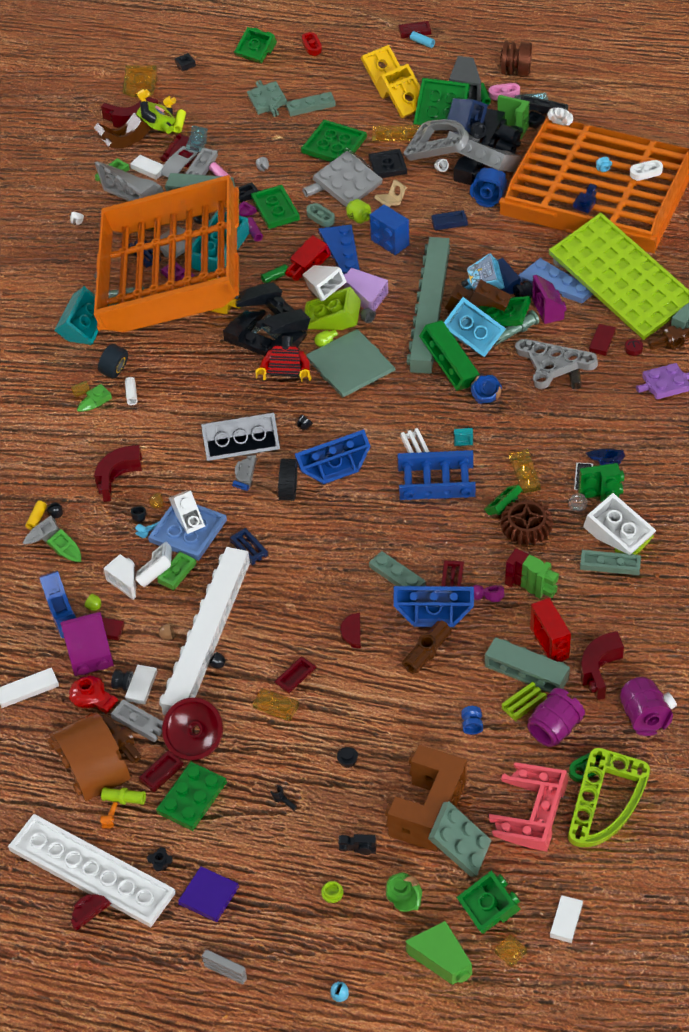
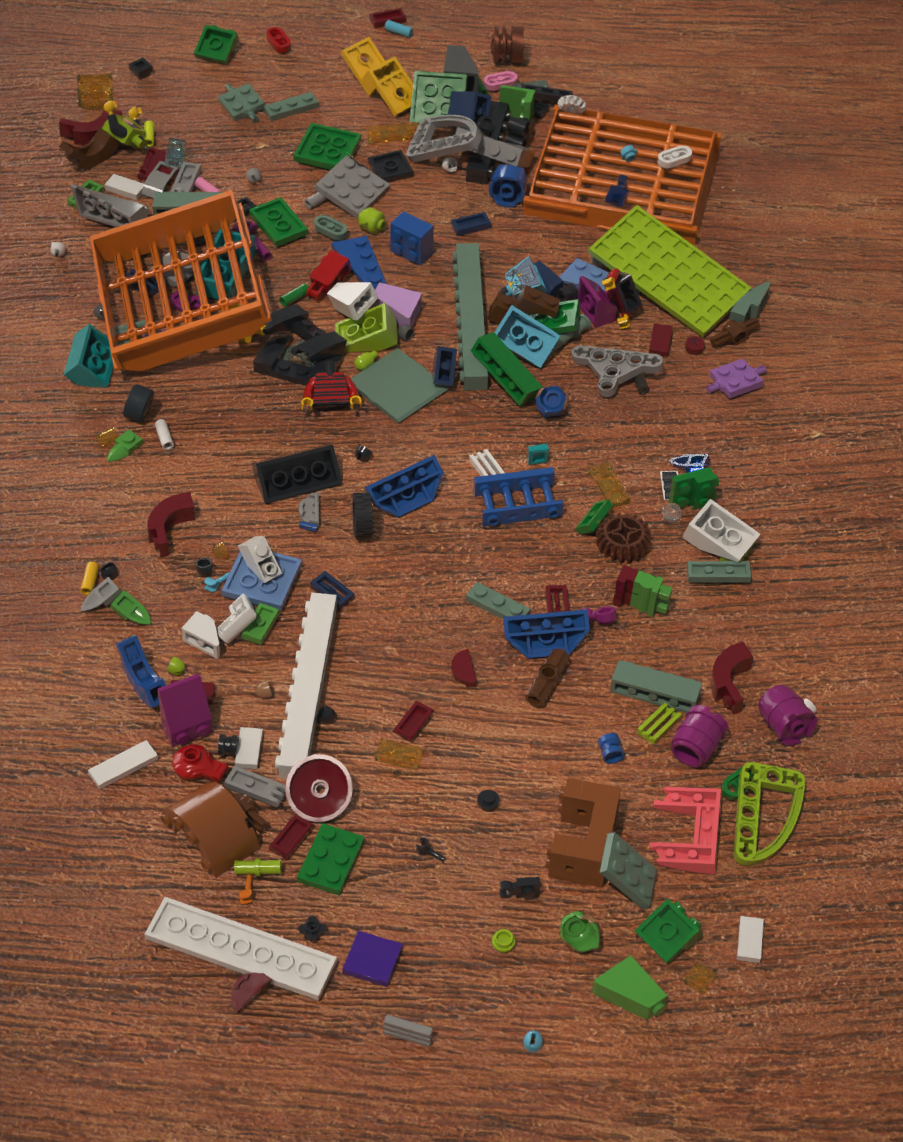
camera: 15 degrees left, 0 degrees up
tan bracket [374,180,407,207] -> none
red window [530,598,571,662] -> none
none -> dark blue slope [432,346,457,387]
none -> torso [602,268,642,329]

